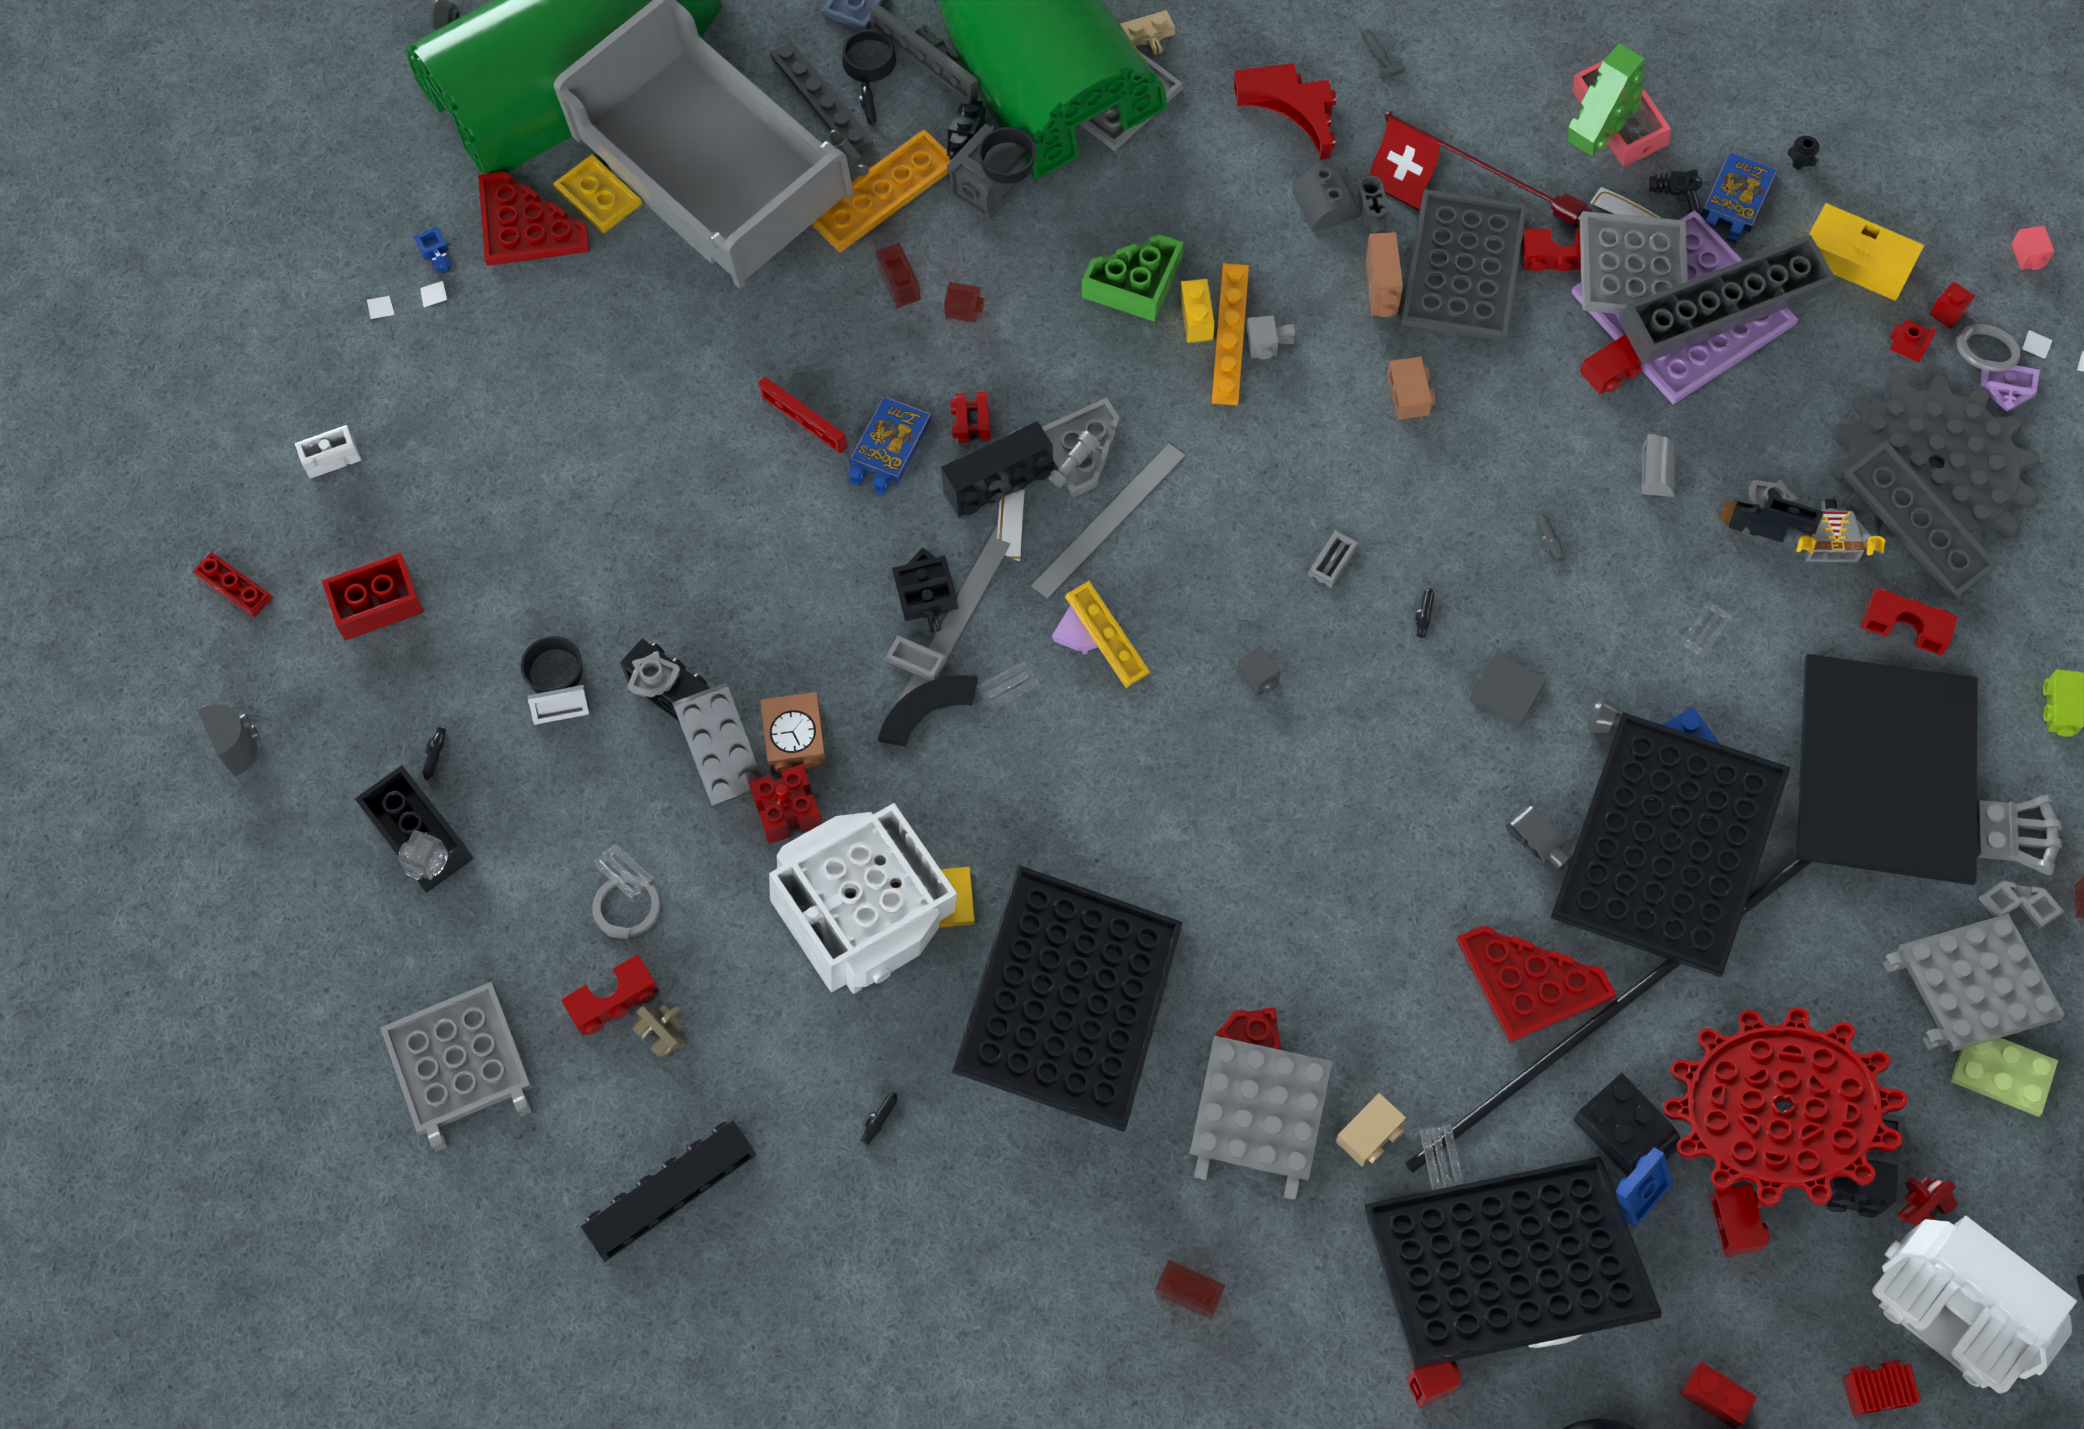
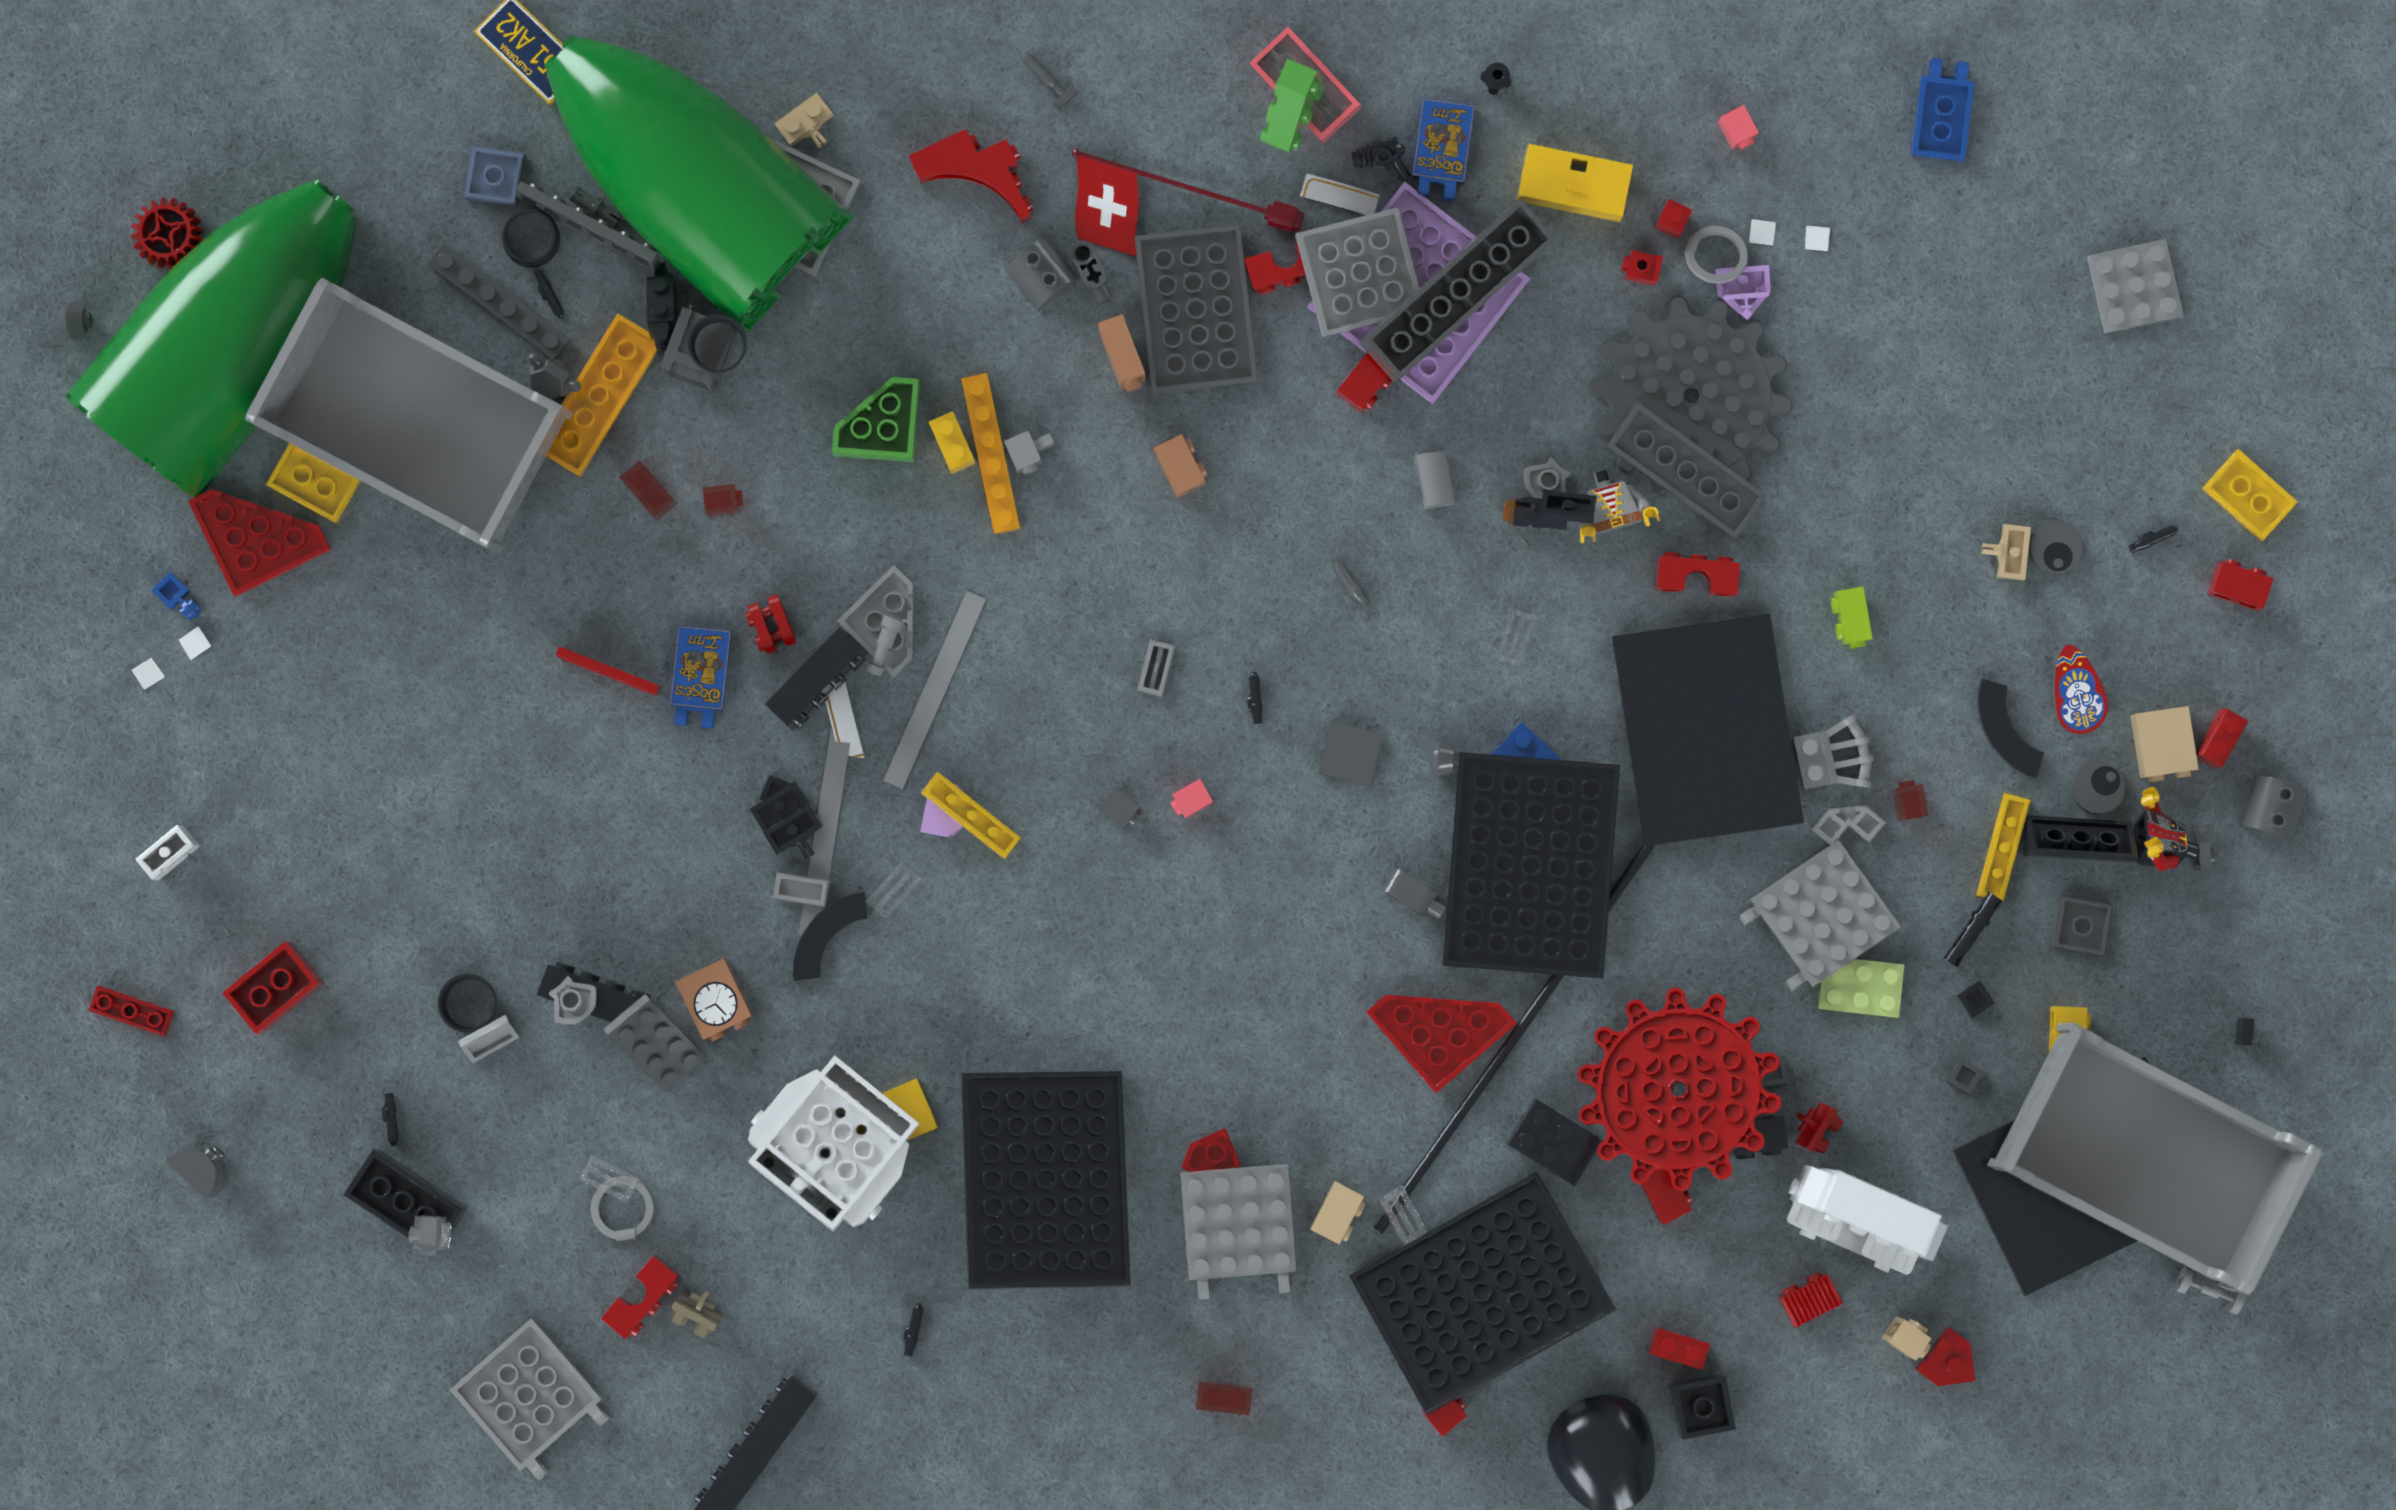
camera: 25 degrees left, 20 degrees up
red brick [748,764,823,844] -> none
blue plate [1616,1147,1673,1228] -> none
none -> coral brick [1170,779,1213,819]

